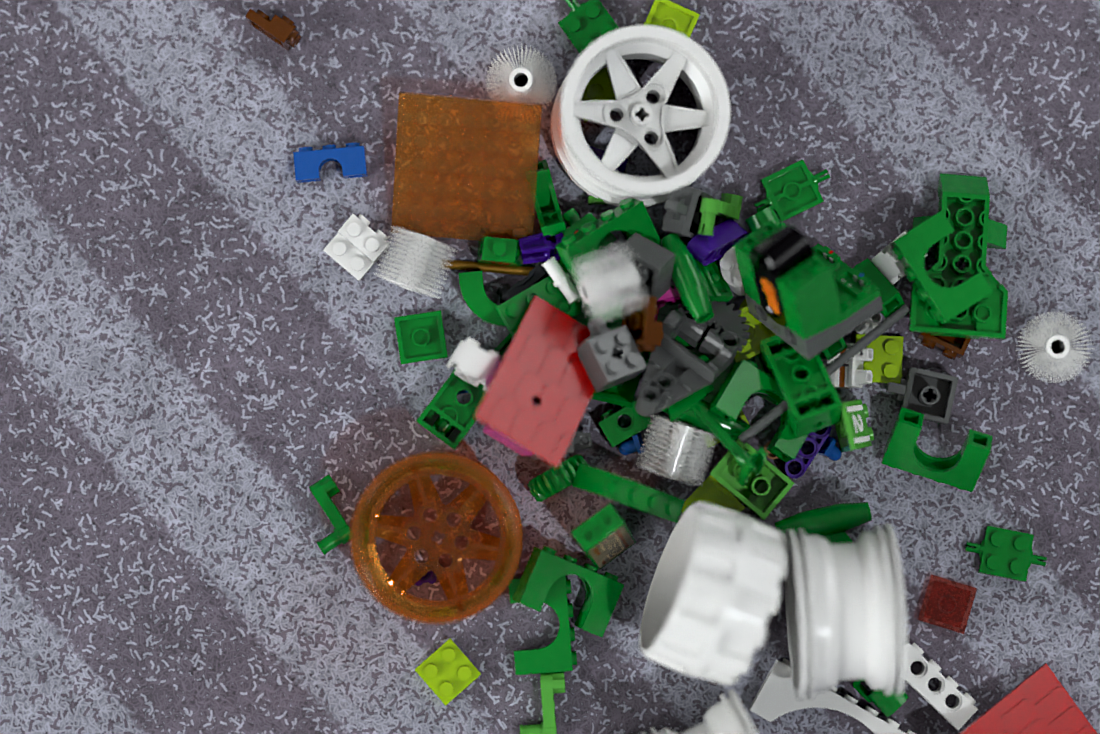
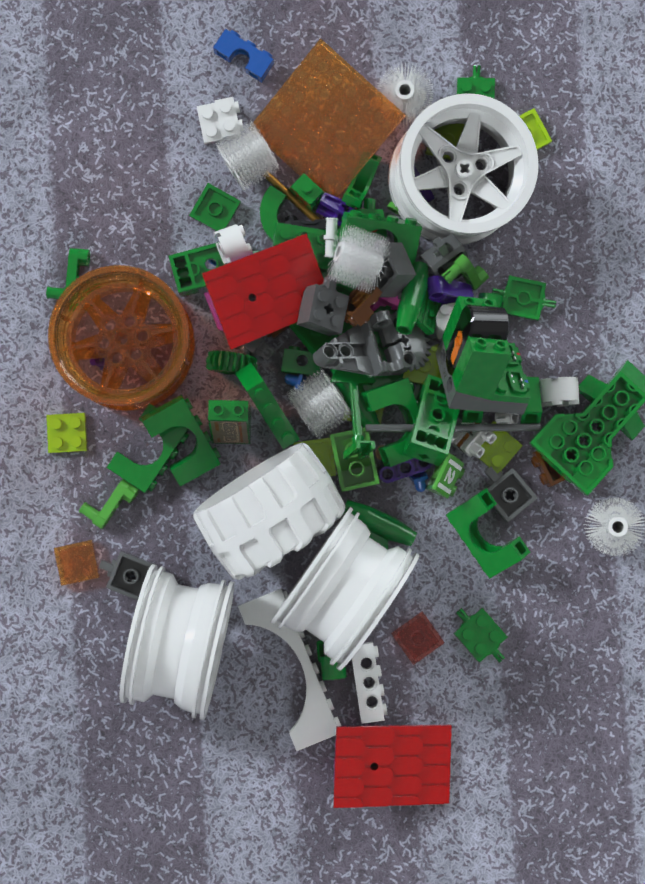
camera: 35 degrees right, 0 degrees up
green arch [890,211,994,325] -> none

